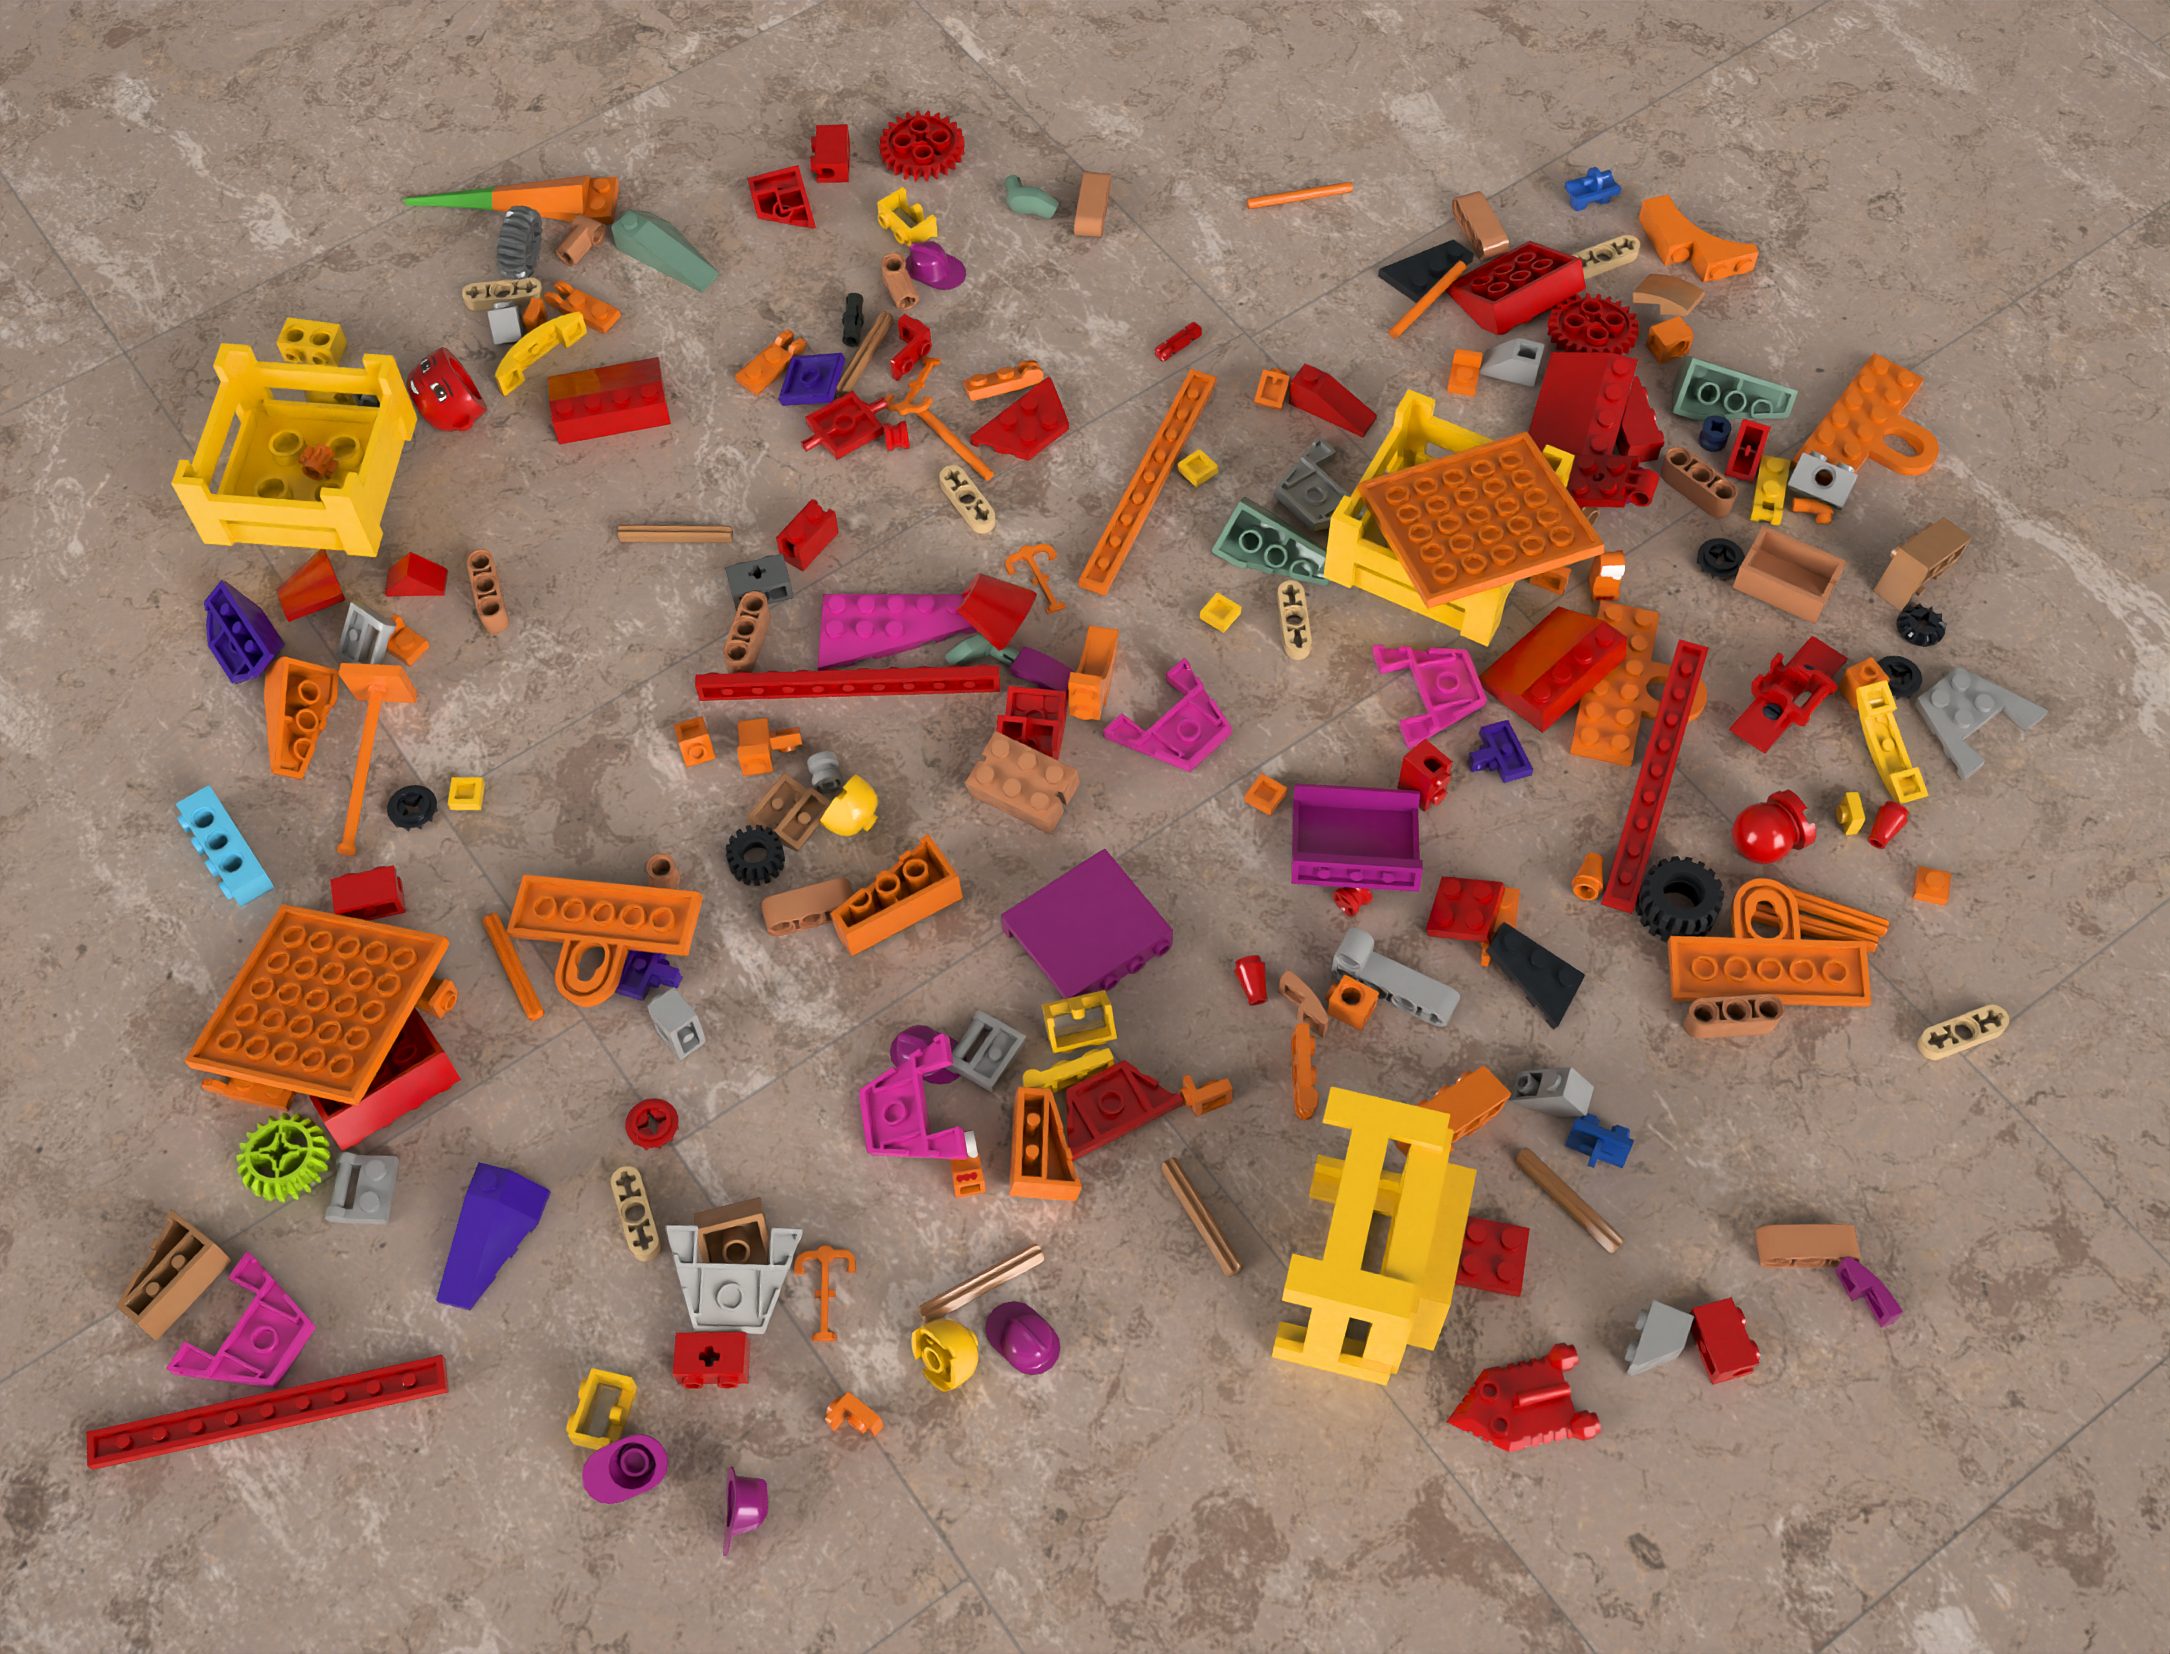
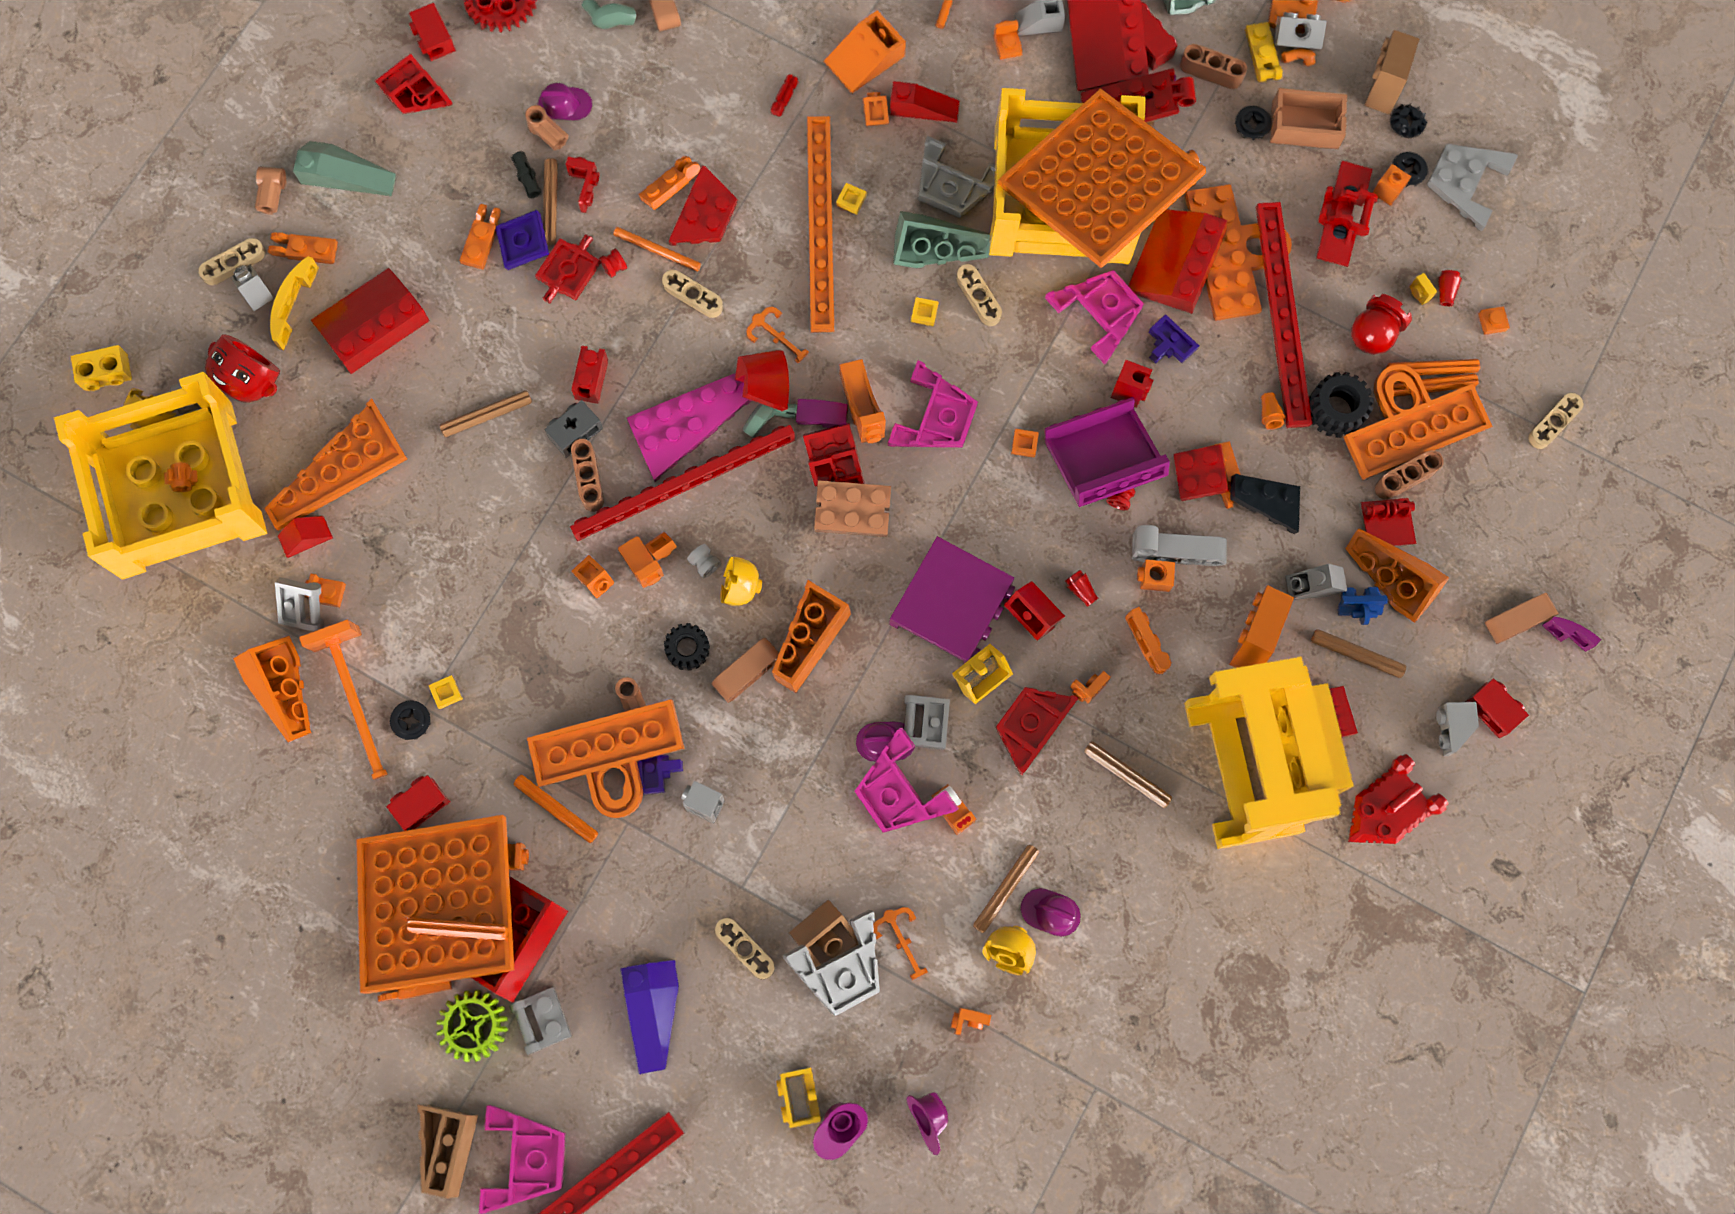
camera: 30 degrees left, 15 degrees up
medium azure brick [176,785,275,907] -> none
dark purple wedge [204,580,286,684] -> none
red slope [276,549,346,622] -> none
orange plate [403,175,620,224] -> none
nougat beam [467,549,509,634] -> none
dark grey gear [496,206,543,280] -> none
orange plate [522,297,548,333] -> none
red gear [625,1098,679,1150] -> none
red brick [673,1332,750,1389] -> none
medium nougat slope [746,772,832,852] -> none
yellow window [877,187,937,247] -> none
orange piece [885,357,941,415] -> none
orange wedge [1009,1087,1082,1201] -> none
yellow plate [1023,1048,1114,1094] -> none
nougat slope [1278,969,1329,1038] -> none
dark blue wheel [1698,415,1732,452] -> none
red slope [1724,418,1771,483] -> none
yellow slope [1856,680,1929,804] -> none
none -> orange wing [264,398,407,531]
none -> orange axle [407,918,508,940]
none -> orange slope [824,10,906,94]
none -> red brick [1004,581,1065,641]
none -> orange wedge [1345,529,1449,623]
none -> red hinge [1361,498,1417,546]

